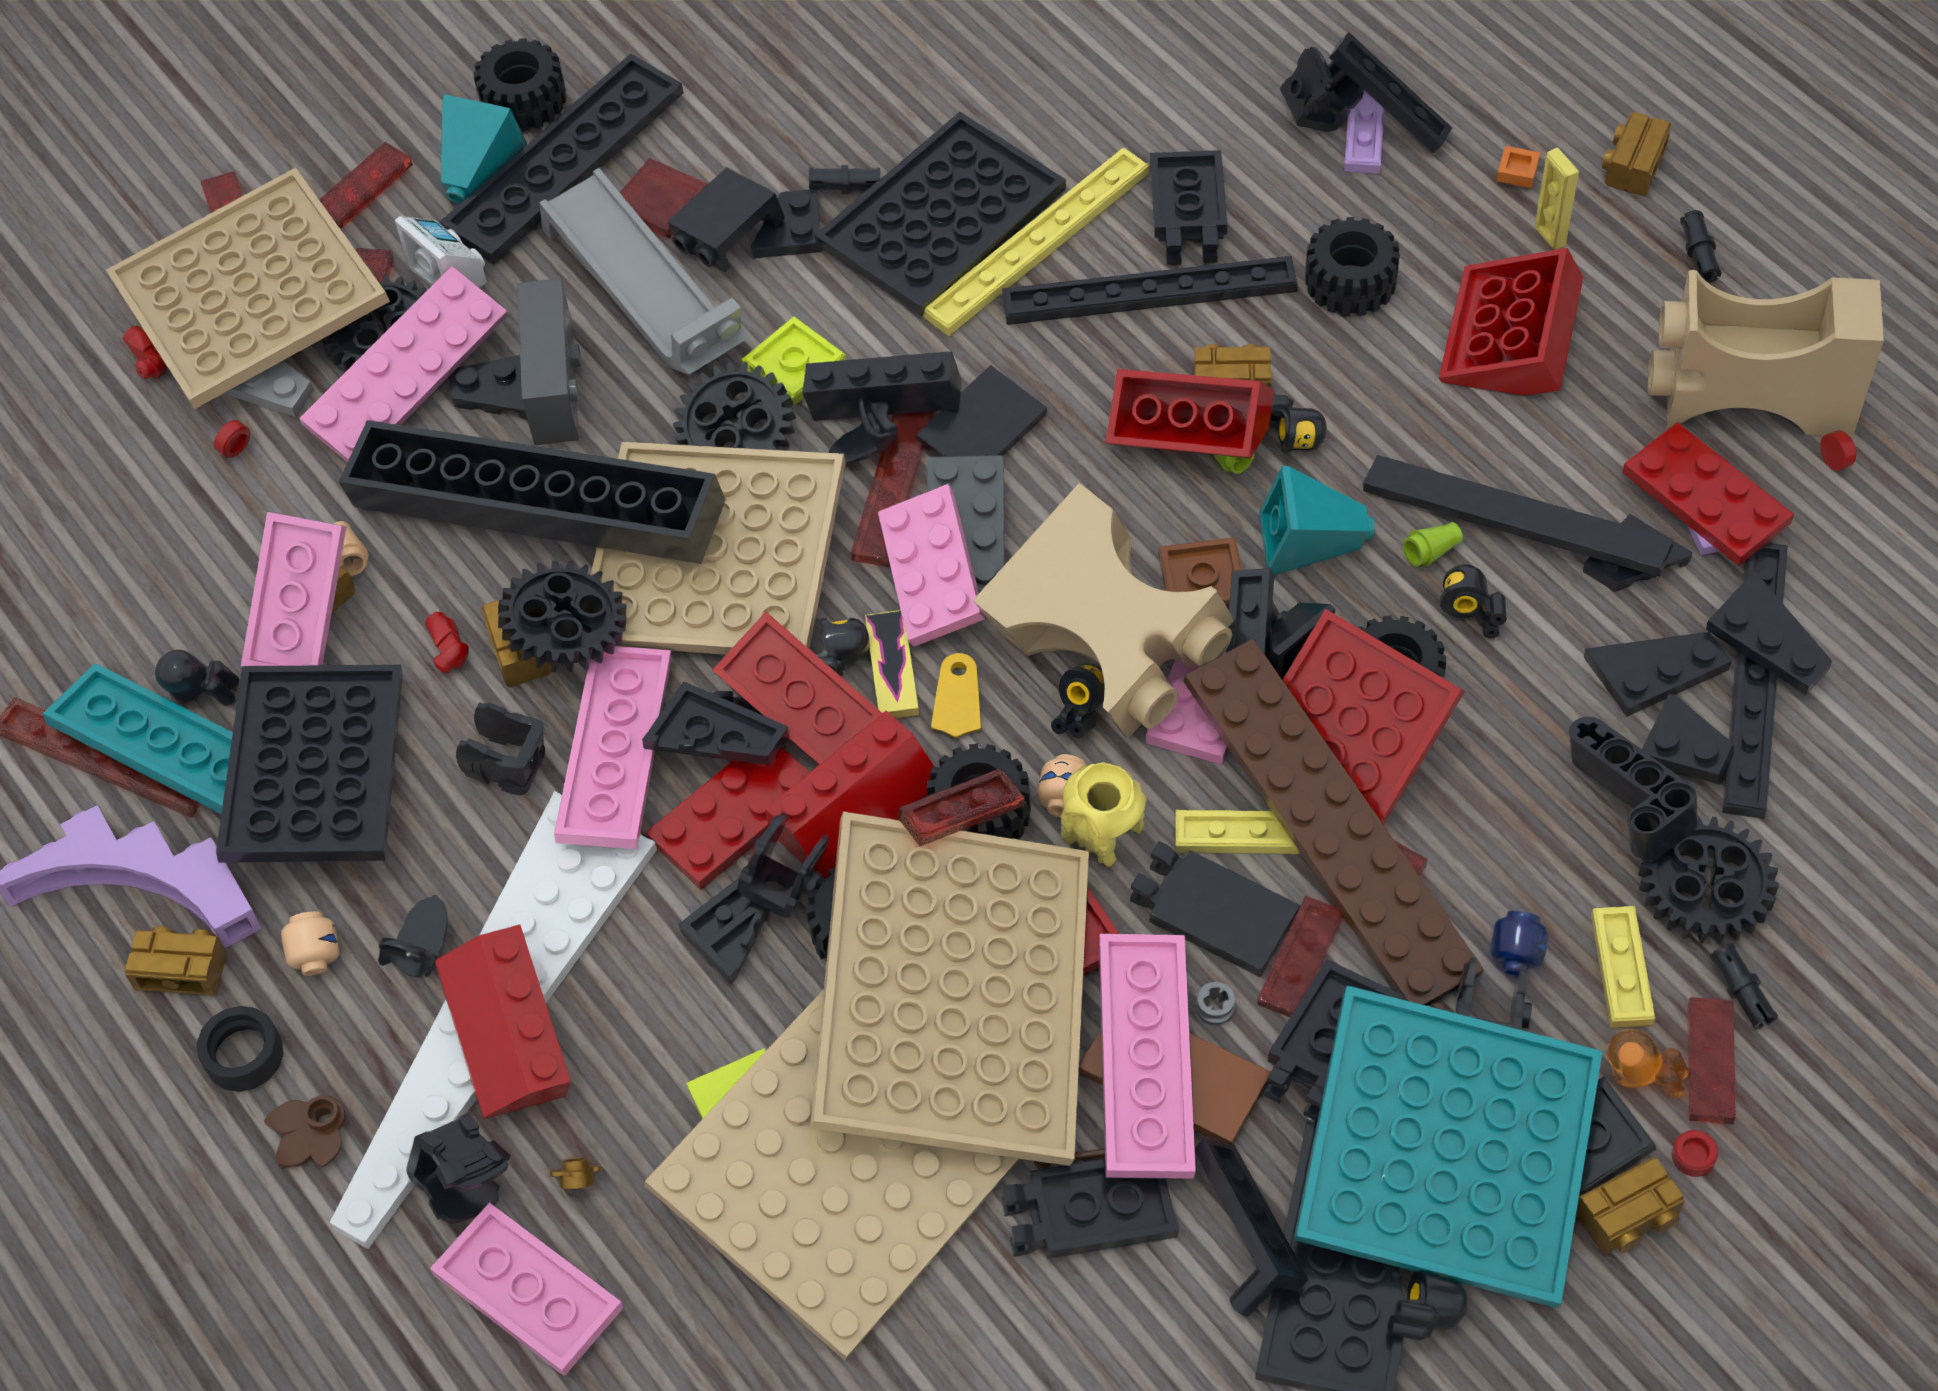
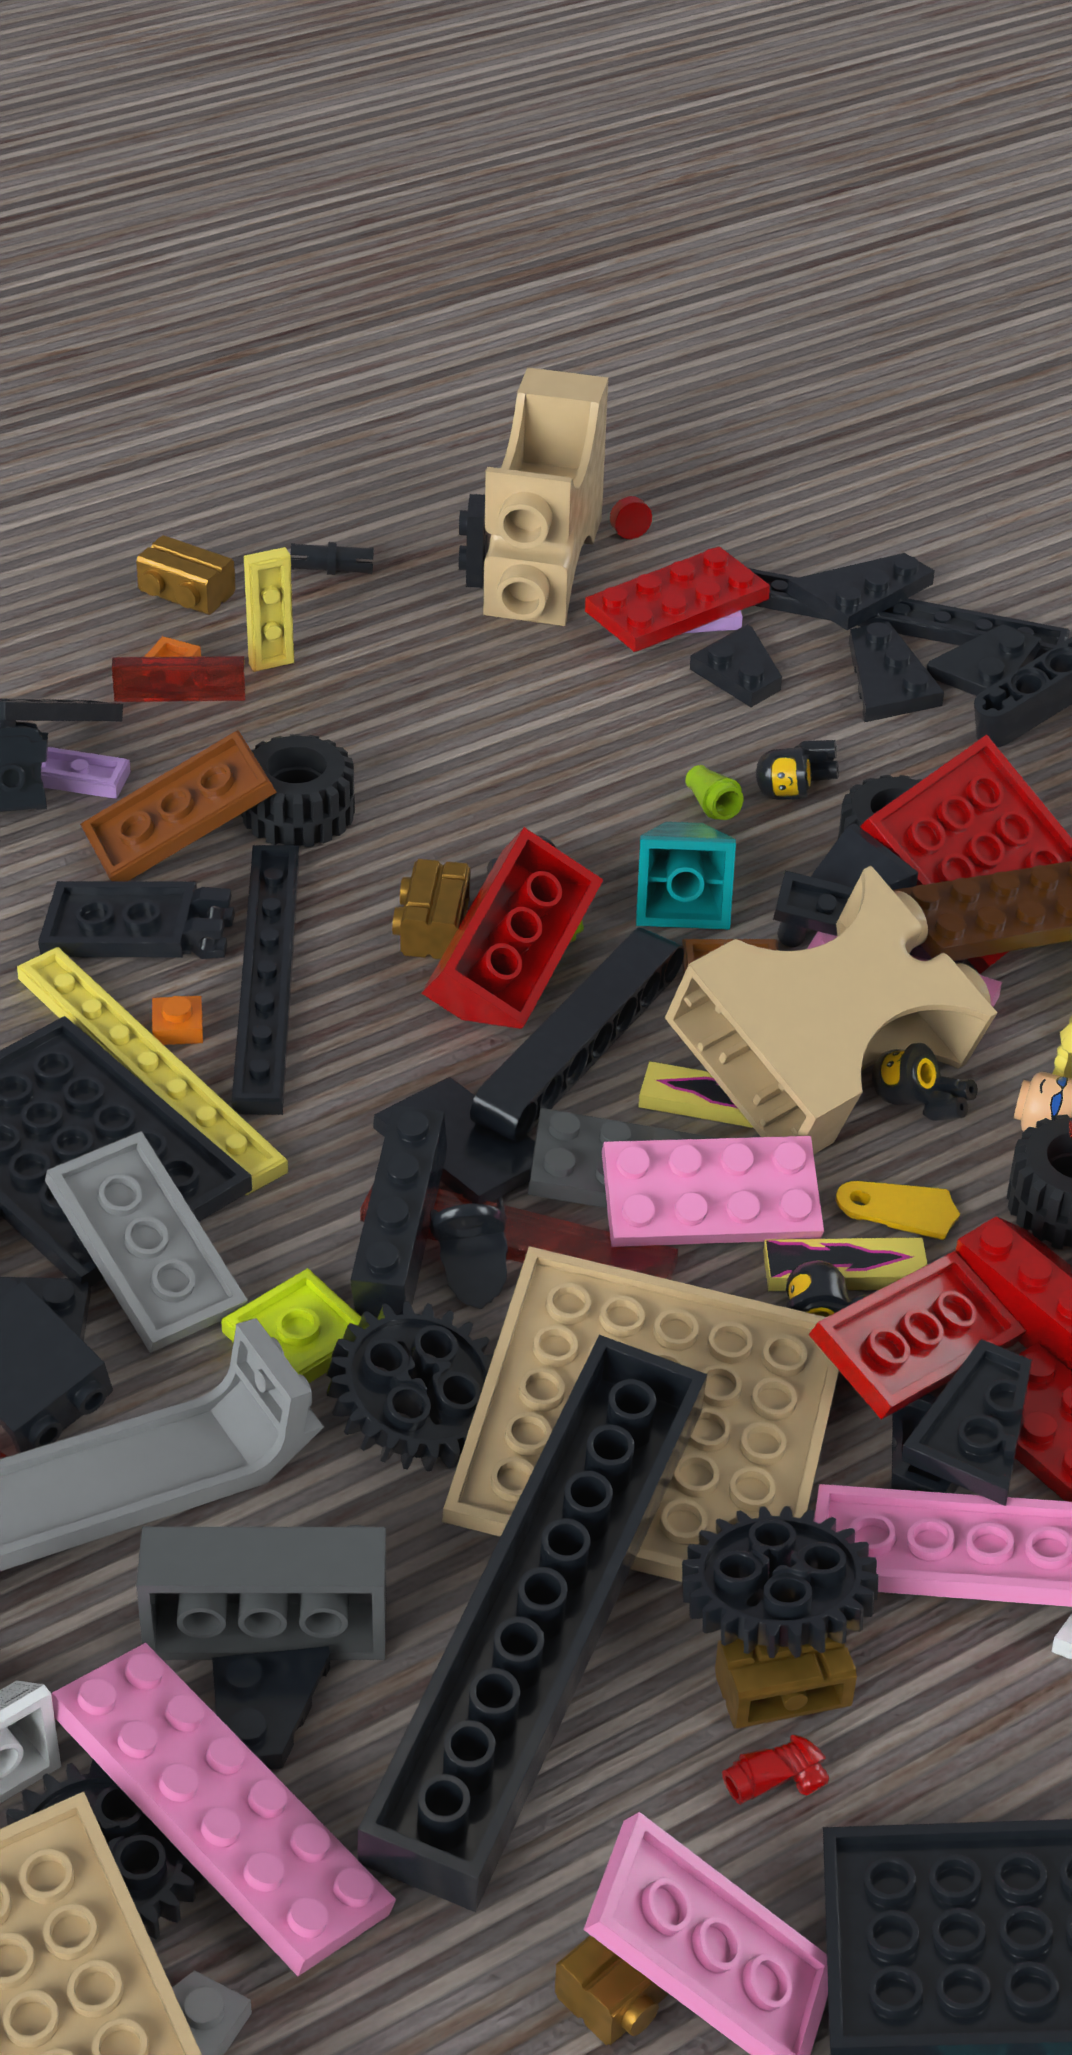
camera: 90 degrees left, 15 degrees down
light nougat cone [334,521,369,576] -> none
black piece [456,702,545,795] -> none
black tile [1363,455,1673,577] -> none
red slope [1439,248,1584,396] -> none
none -> light grey plate [45,1131,248,1353]
none -> dark orange tile [80,730,277,881]
none -> clear red tile [112,656,246,702]
none -> orange plate [152,996,203,1045]
none -> black beam [470,927,685,1142]

